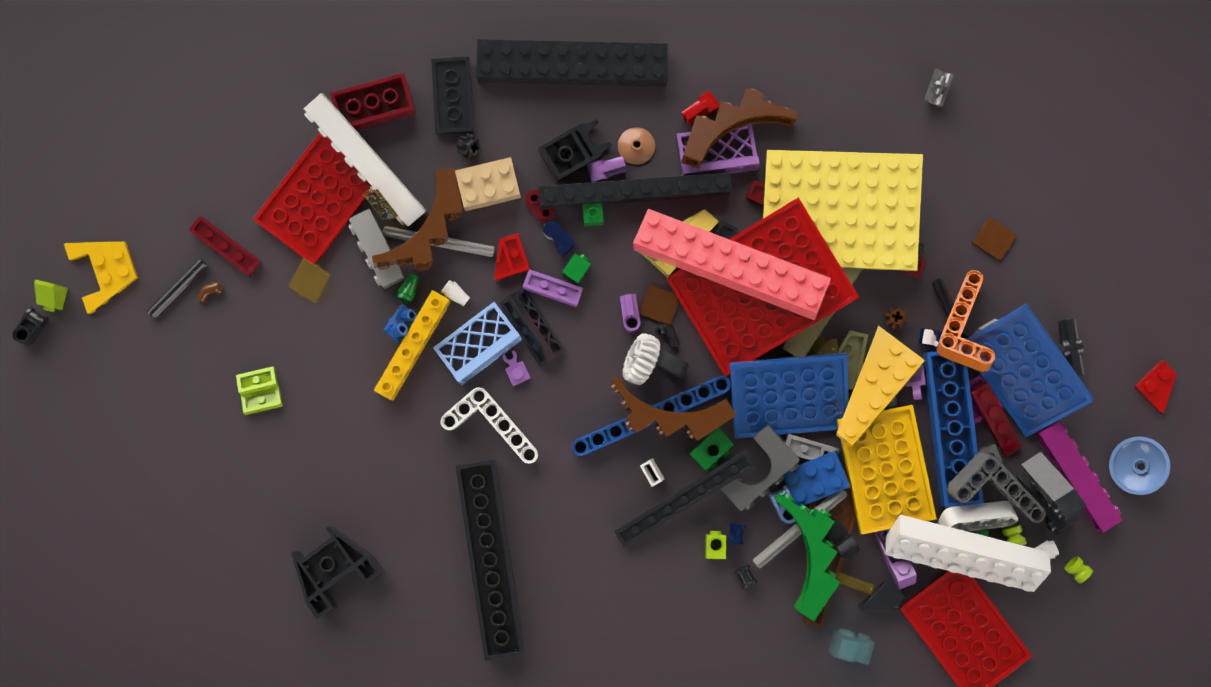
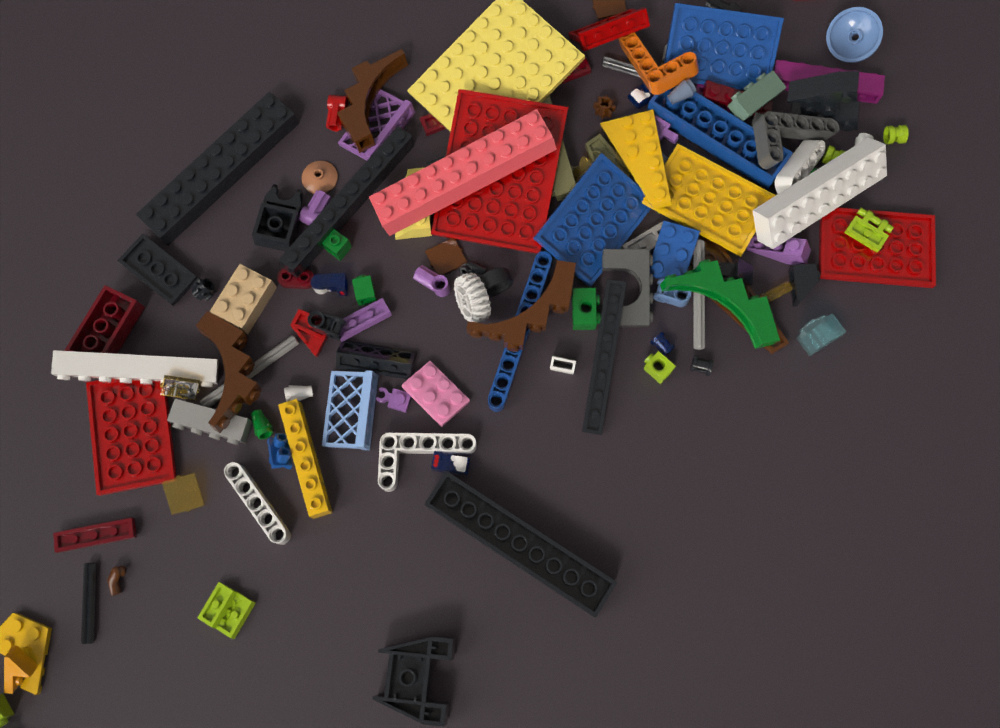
camera: 40 degrees left, 10 degrees down
none -> light orange slope [4,645,38,694]
none -> white beam [224,462,291,545]
none -> black piece [307,311,347,340]
none -> bright pink plate [402,361,470,427]
none -> clear blue leg [431,451,470,475]
none -> red fence [569,7,650,51]
none -> sand blue cone [667,79,696,105]
none -> sand green brick [728,71,787,121]
none -> lime plate [844,207,894,253]

